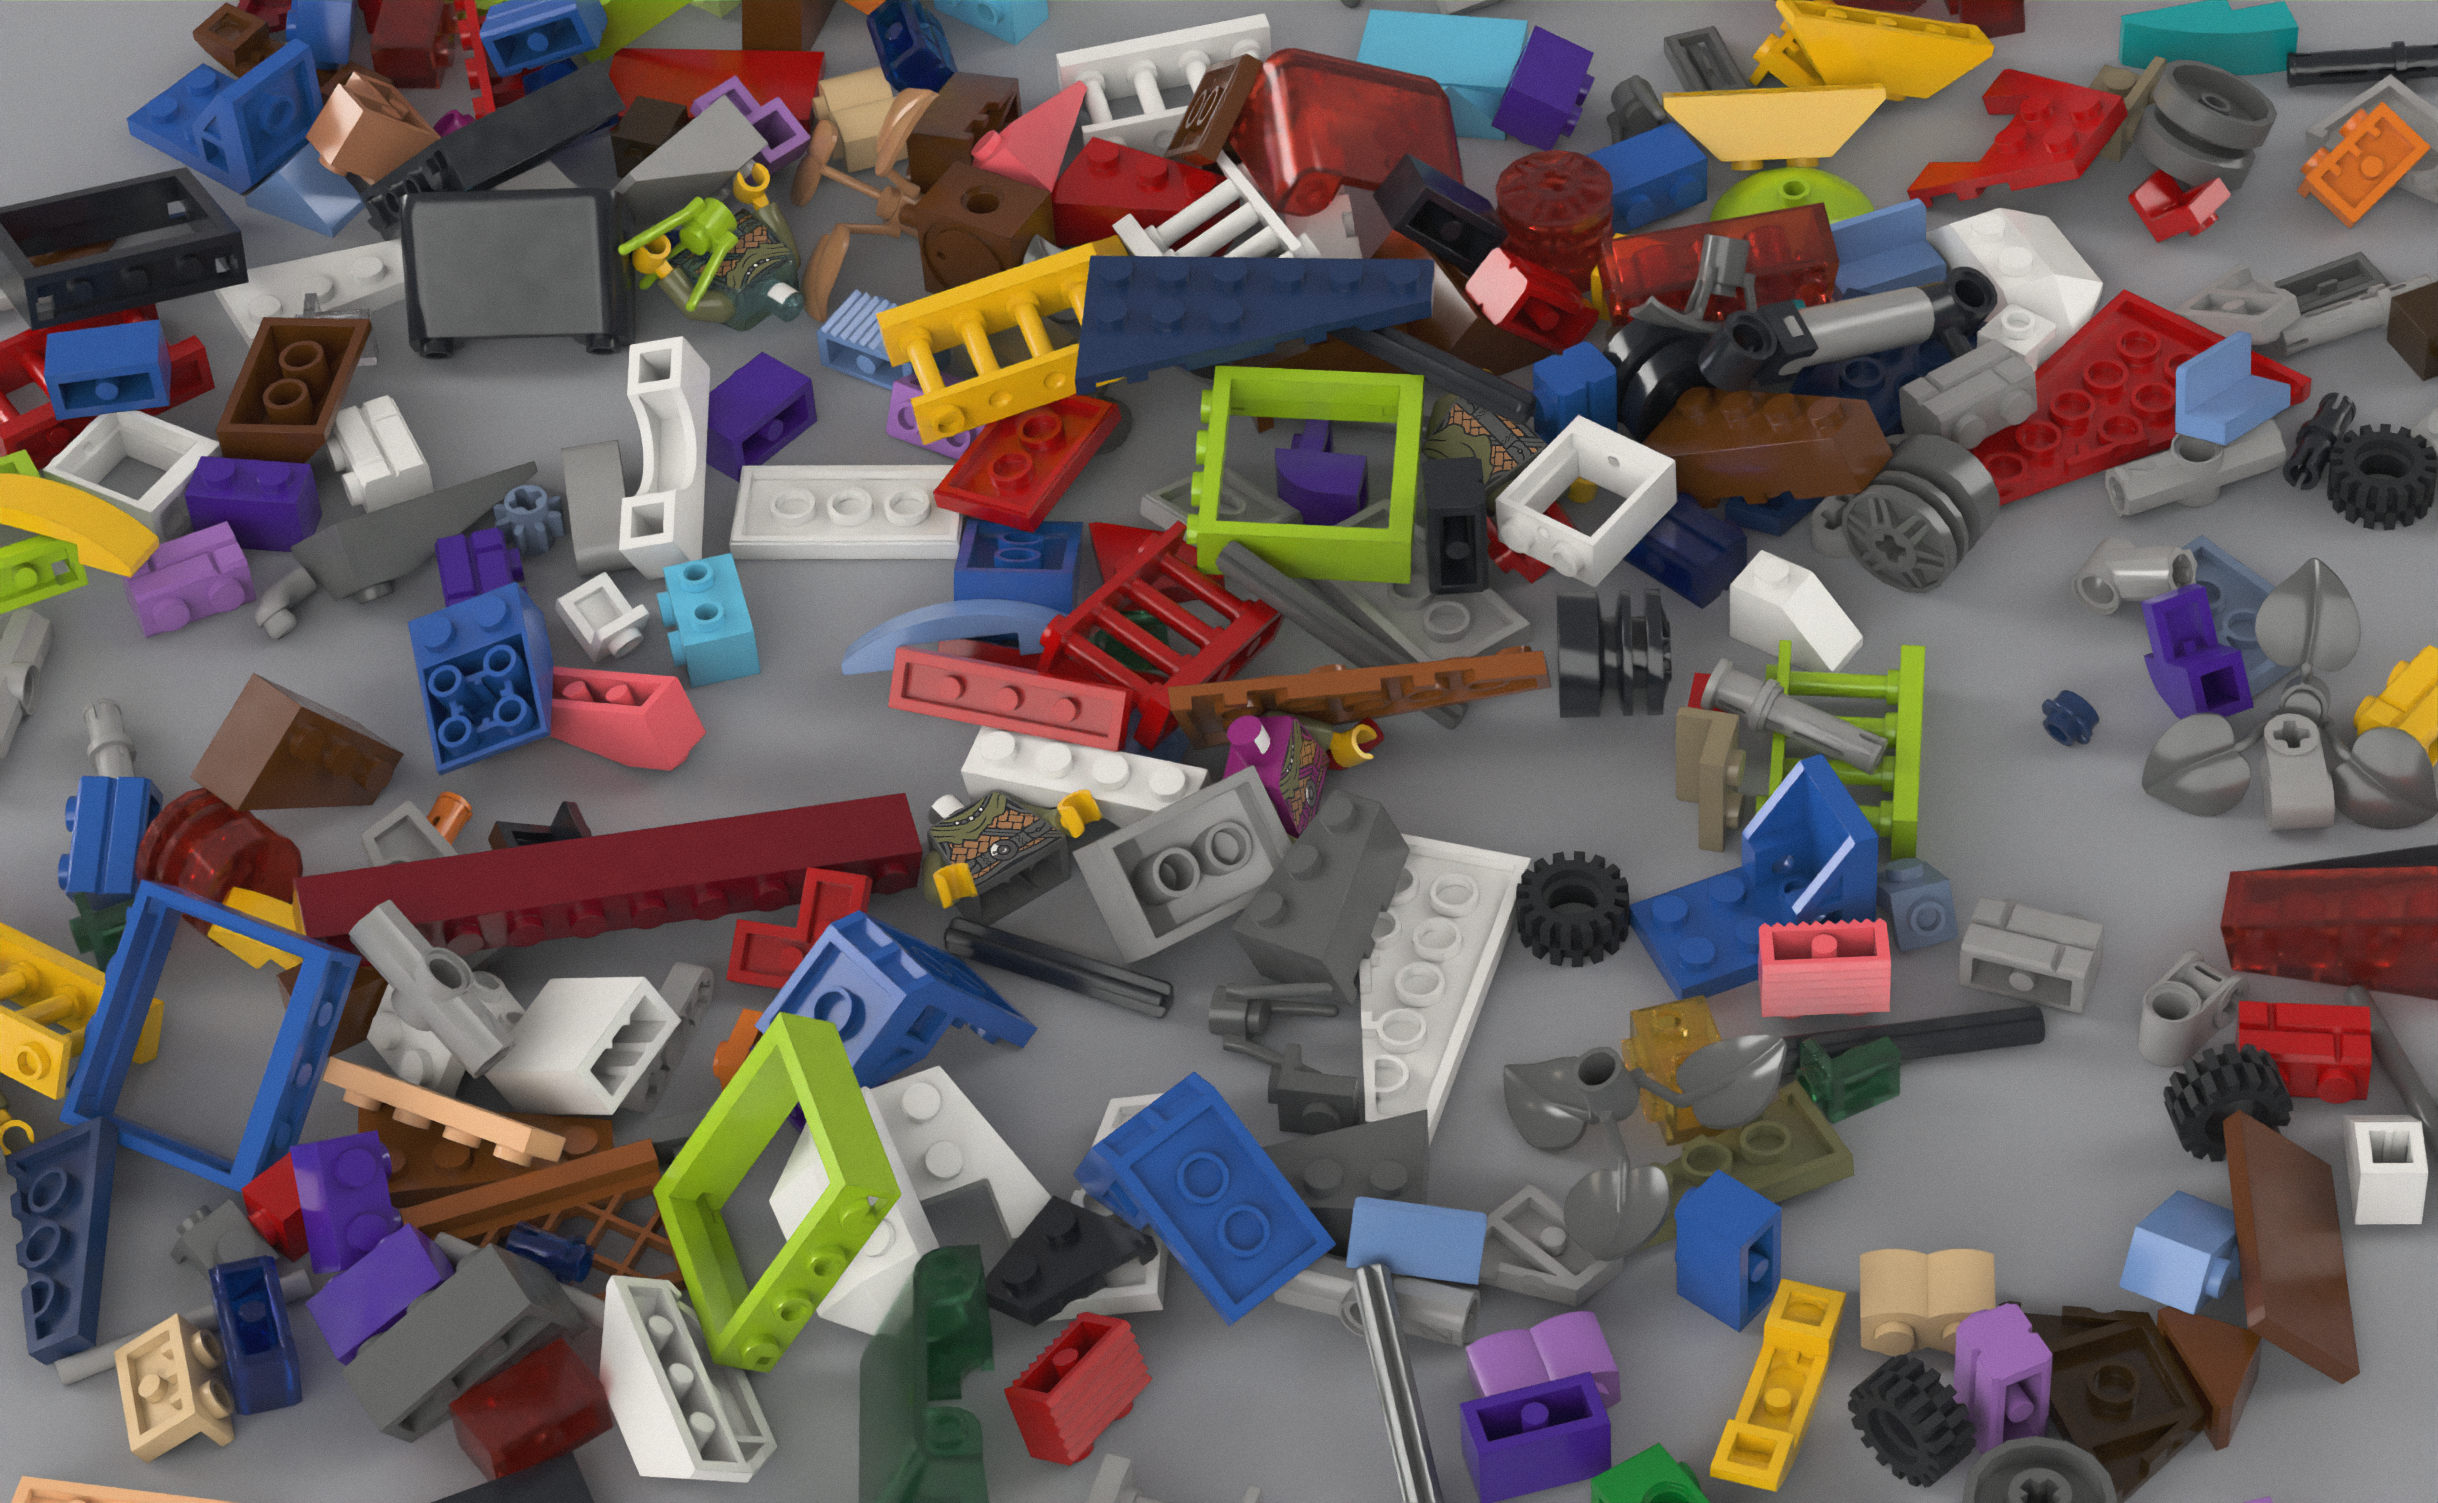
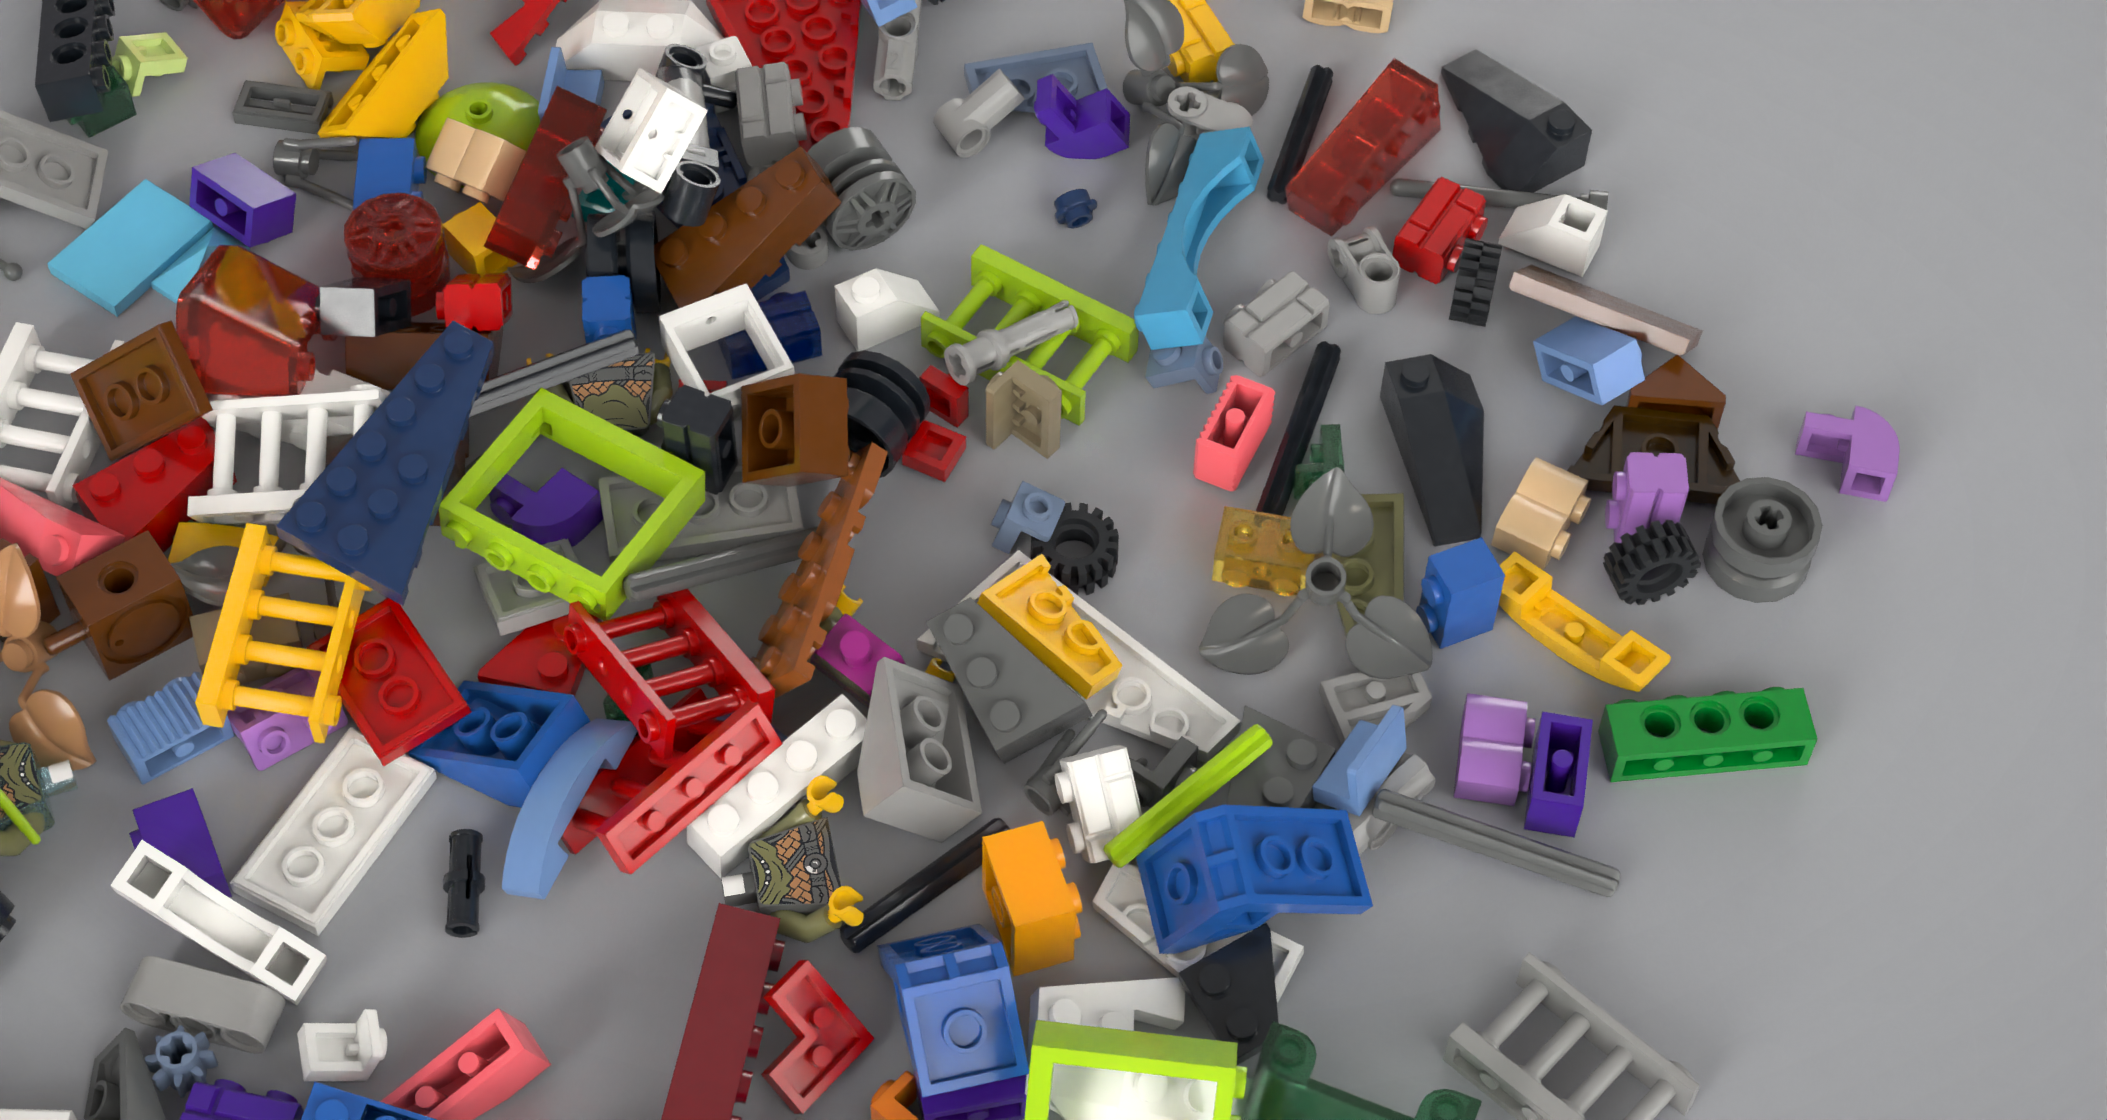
camera: 70 degrees left, 10 degrees up
medium azure brick [656,553,761,688] -> none
red brick [1004,1312,1153,1466] -> none
blue bracket [1629,753,1878,1006] -> none
none -> tan brick [424,118,526,204]
none -> black pin [443,829,485,938]
none -> white window [595,68,708,193]
none -> reddish brown brick [741,373,850,487]
none -> red plate [902,420,966,482]
none -> yellow wing [977,554,1123,700]
none -> light orange brick [982,821,1082,977]
none -> sand blue bracket [991,481,1065,554]
none -> white brick [1055,745,1148,863]
none -> lime axle [1103,724,1273,868]
none -> dark azure arch [1134,126,1264,350]
none -> black wedge [1380,354,1484,547]

